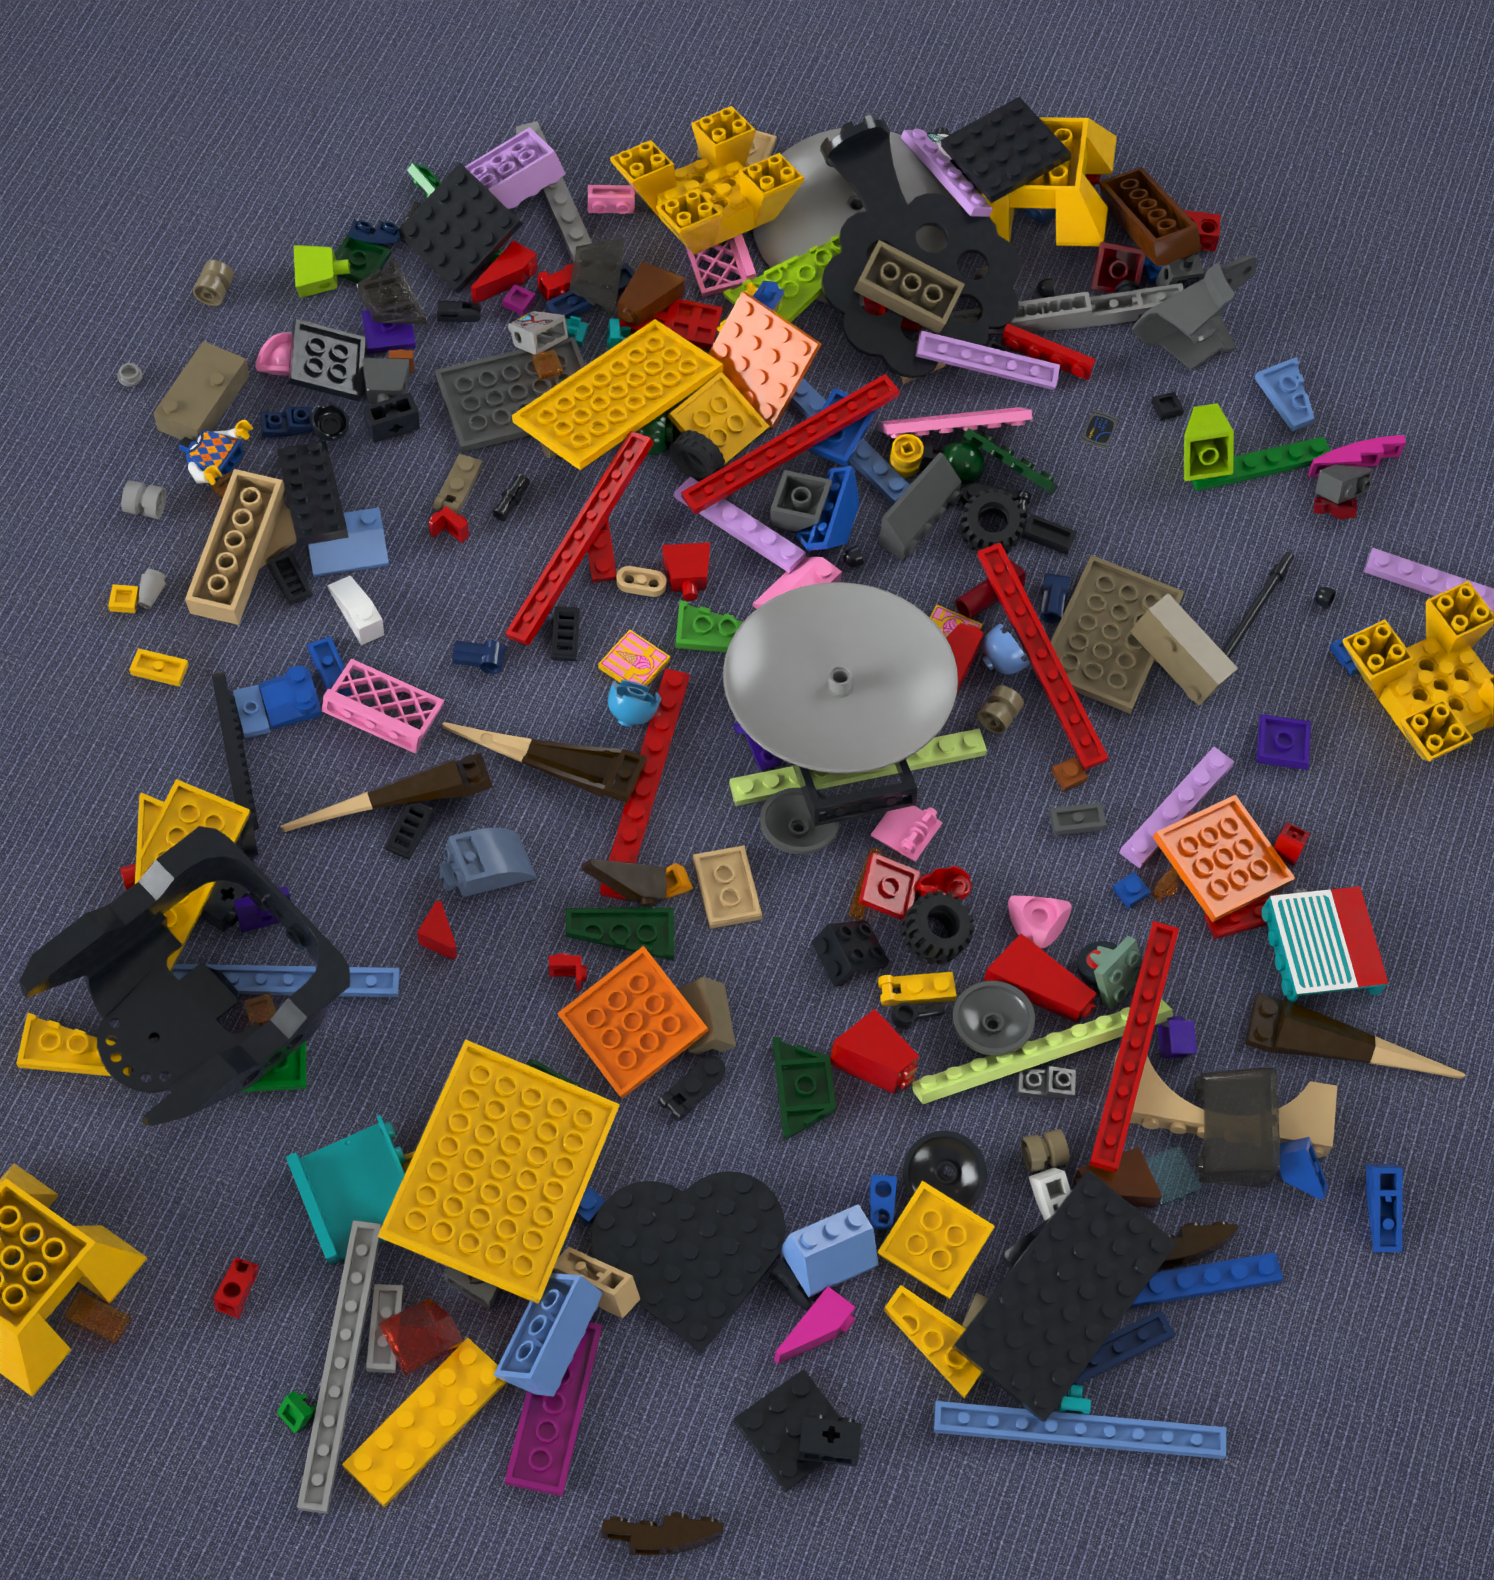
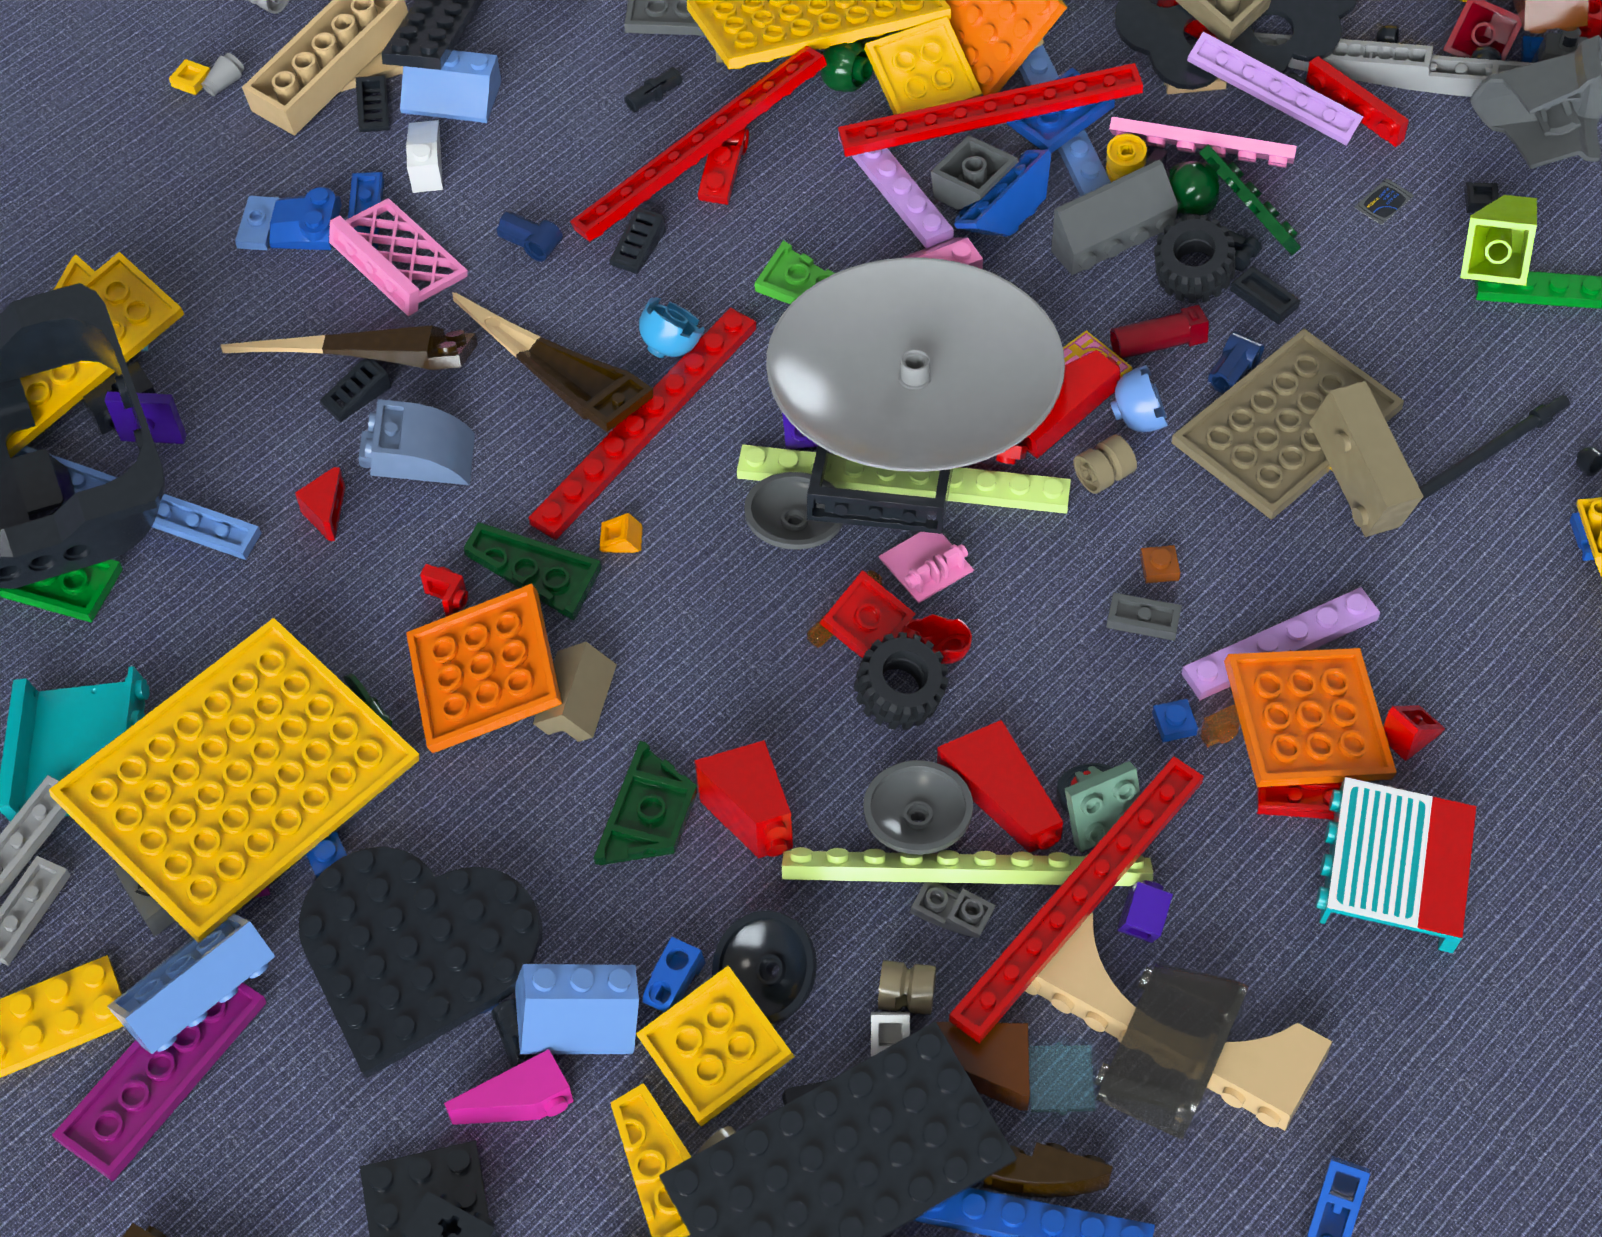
camera: 30 degrees right, 5 degrees down
yellow plate [129,648,189,687] -> none
black gear [212,672,259,857] -> none
clear red slope [378,1298,464,1376] -> none
red bracket [429,506,469,543] -> none
dark tan plate [433,453,483,514] -> none
tan slope [553,1247,640,1319] -> none
dark brown slope [581,859,666,907] -> none
tile [598,630,670,686] -> none
tan plate [616,566,667,597] -> none
black plate [658,1056,726,1122] -> none
red torso [662,542,710,601] -> none
black tyre [669,430,725,482] -> none
tan tile [692,845,762,929] -> none
black bracket [811,920,889,987] -> none
black hinge [843,545,864,568] -> none
yellow plate [878,972,957,1006] -> none
black plate [891,1003,945,1029] -> none
red plate [977,542,1109,771] -> none
bright pink hat [1008,895,1072,949] -> none
dark brown plate [1245,993,1466,1079] -> none
dark purple plate [1256,714,1311,770] -> none
blue slope [1272,1137,1328,1199] -> none

